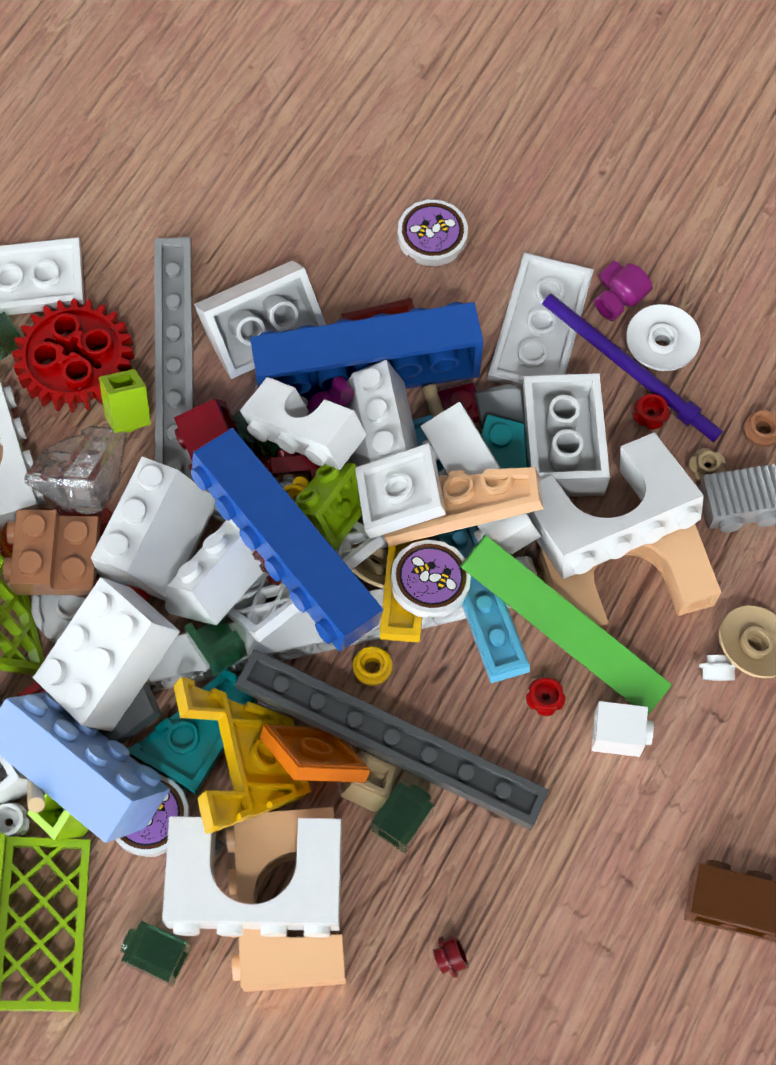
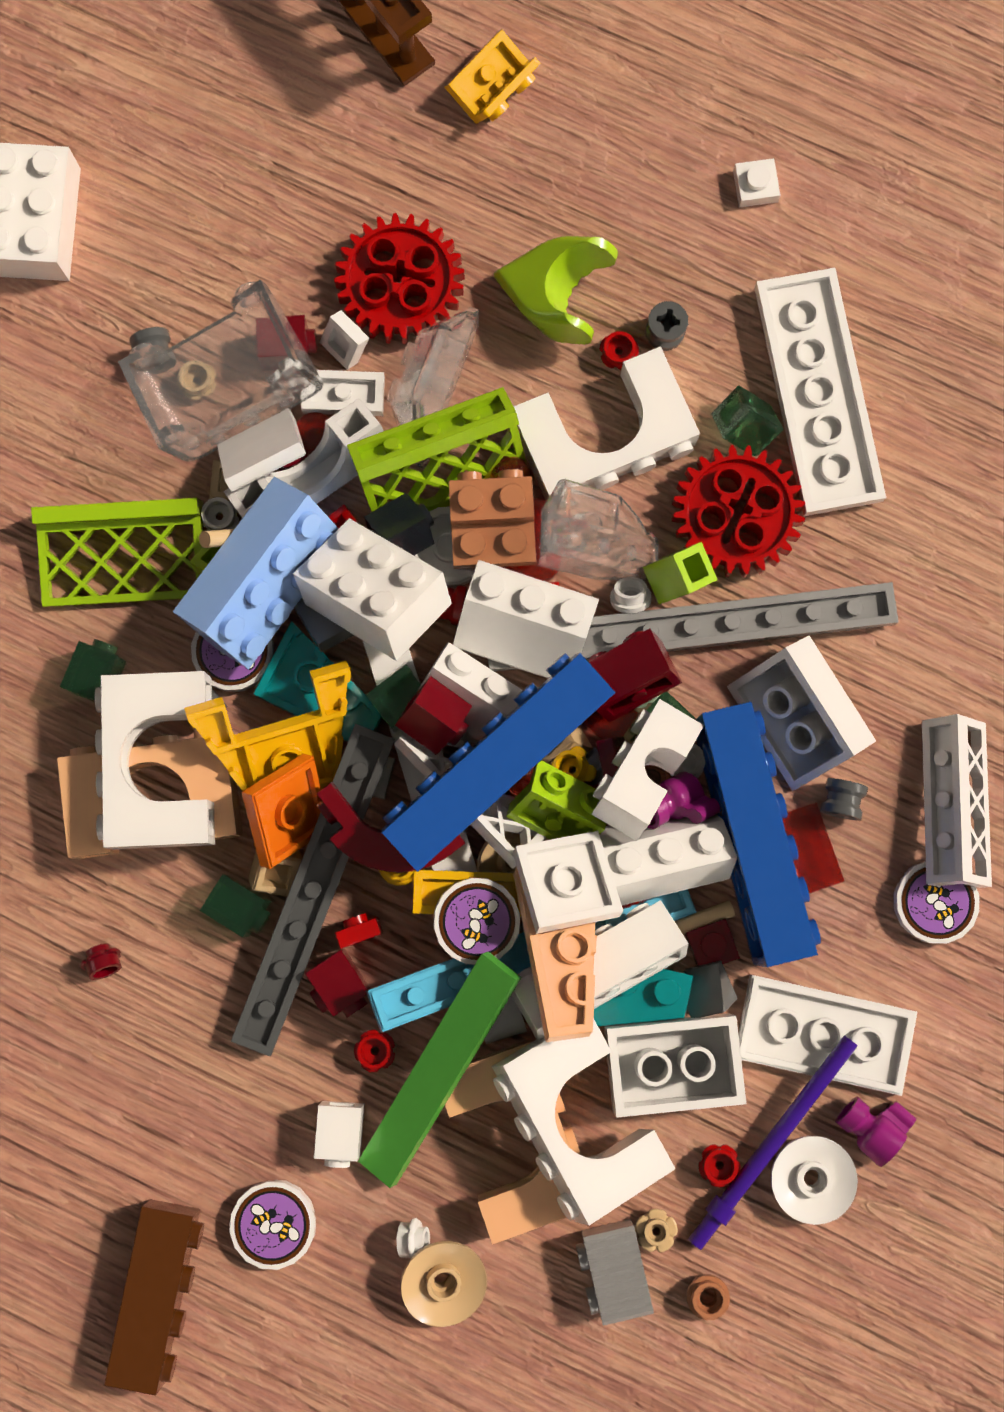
camera: 85 degrees right, 15 degrees up
none -> tile [230,1180,316,1270]
none -> dark red brick [305,949,371,1018]
none -> dark red arch [316,782,465,872]
none -> red plate [335,913,384,949]
none -> black brick [364,493,435,556]
none -> dark red brick [395,676,472,755]
none -> white plate [610,577,651,614]
none -> dark grey wheel [820,778,868,821]
none -> white fence [922,714,992,888]

